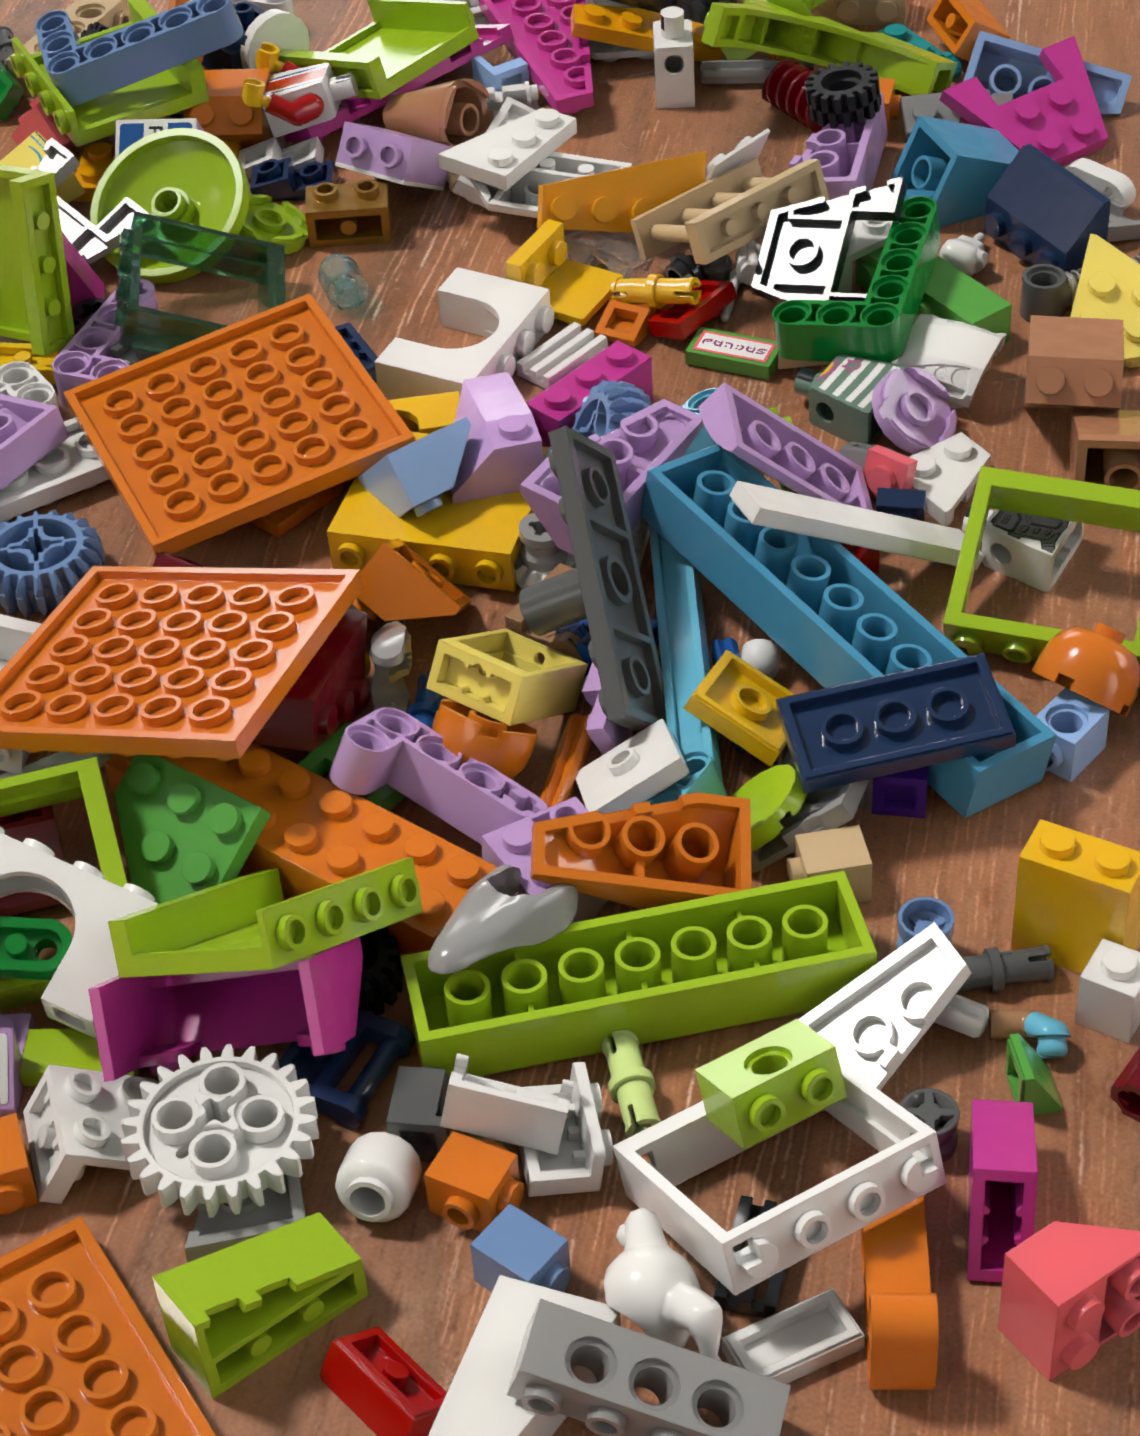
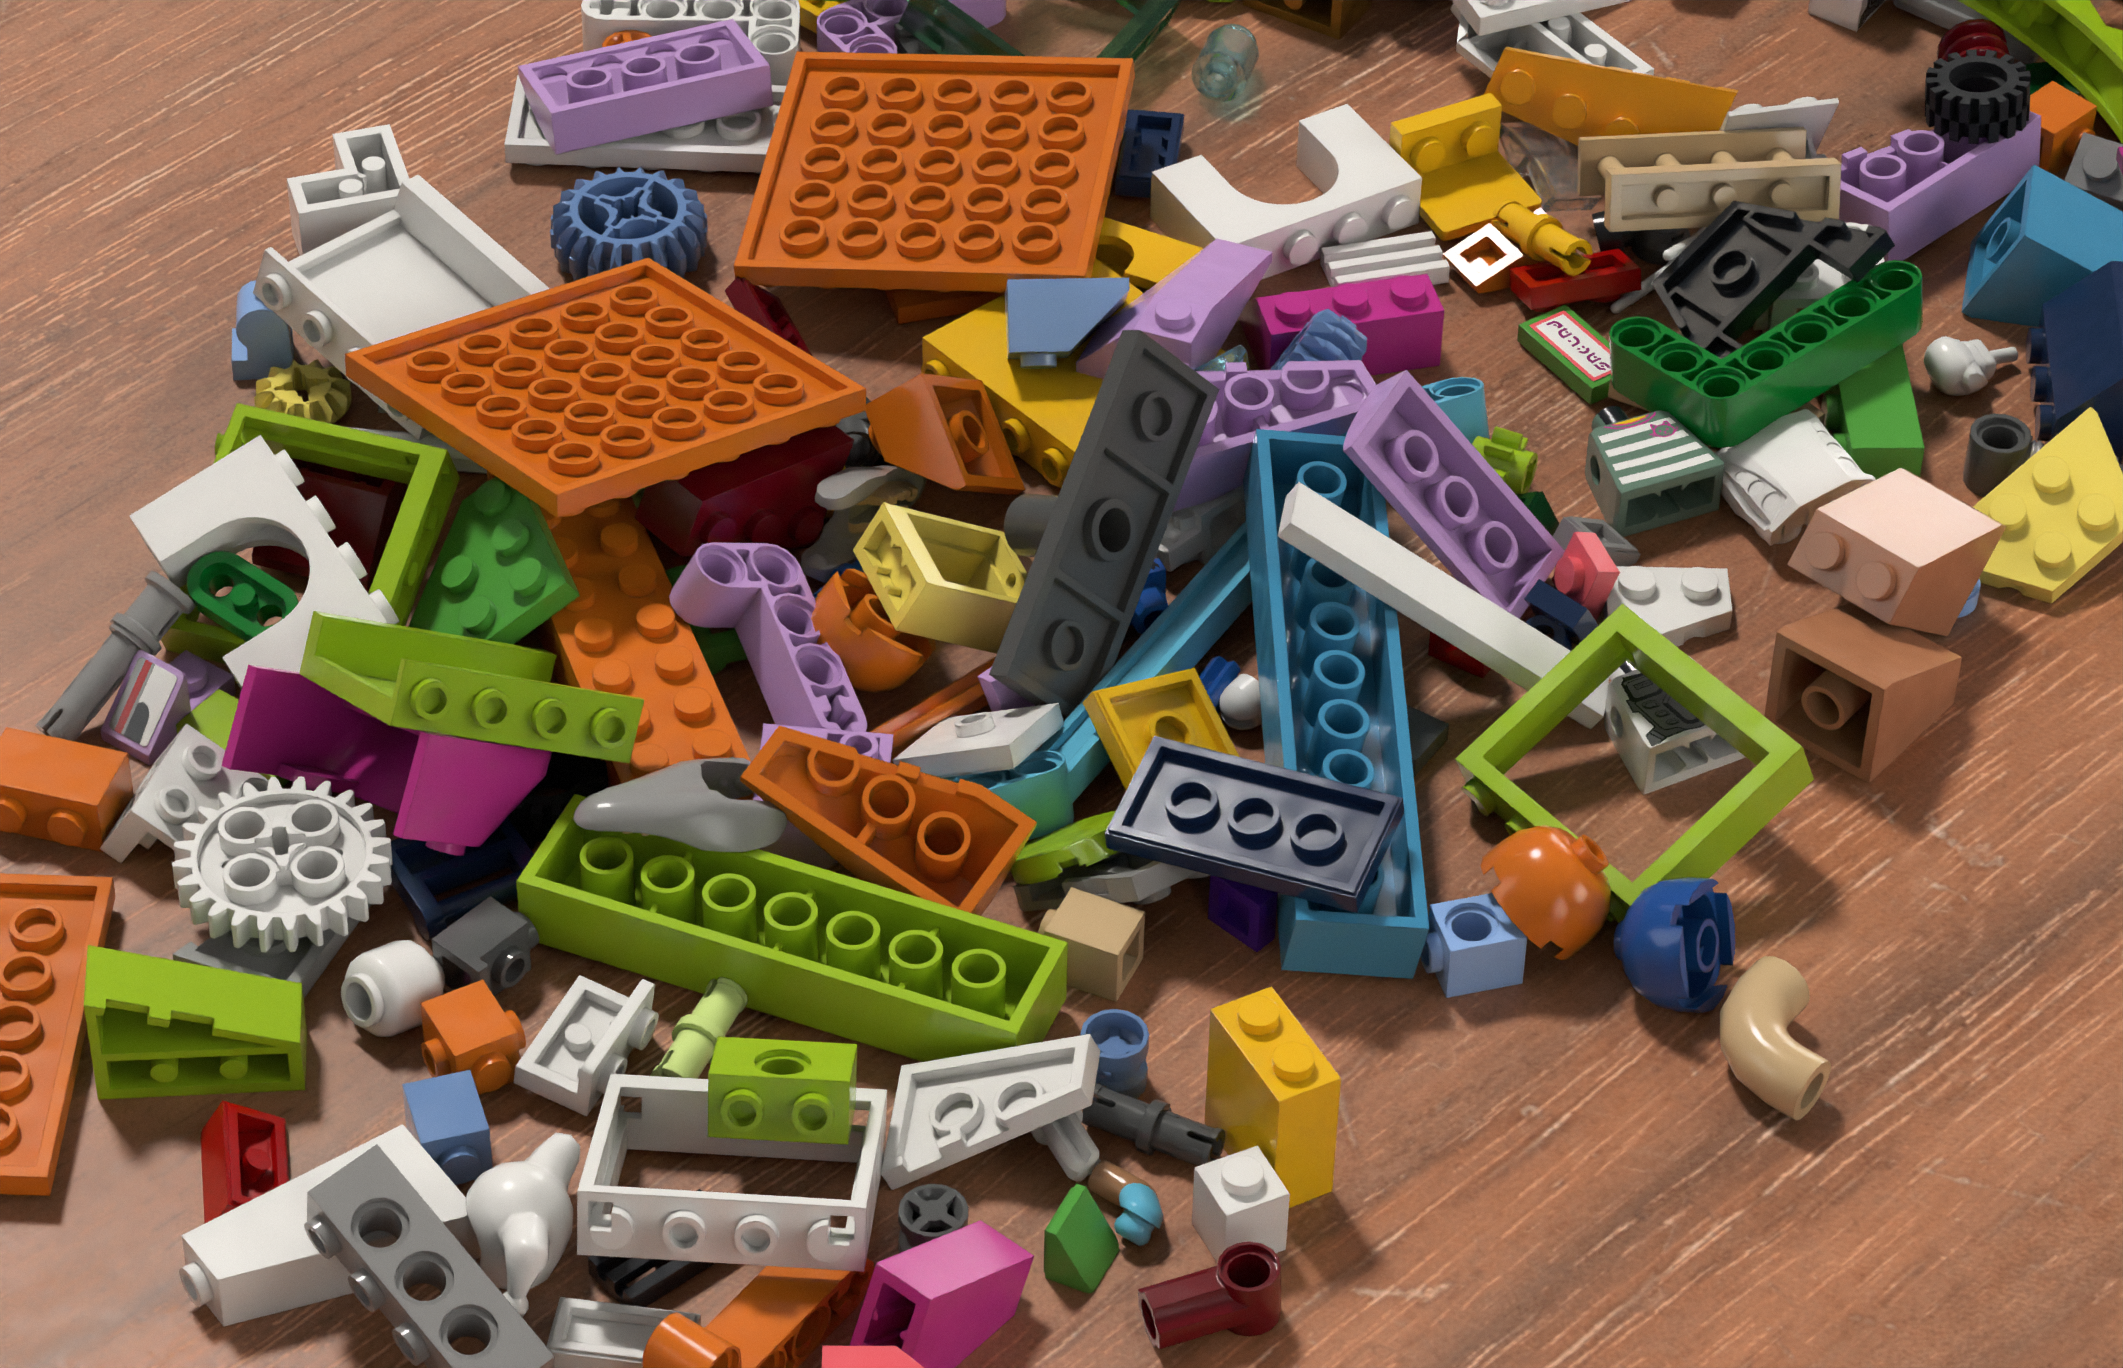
camera: 30 degrees right, 0 degrees up
white hinge [440,1053,575,1155] -> none
lavender tile [871,367,958,454] -> none

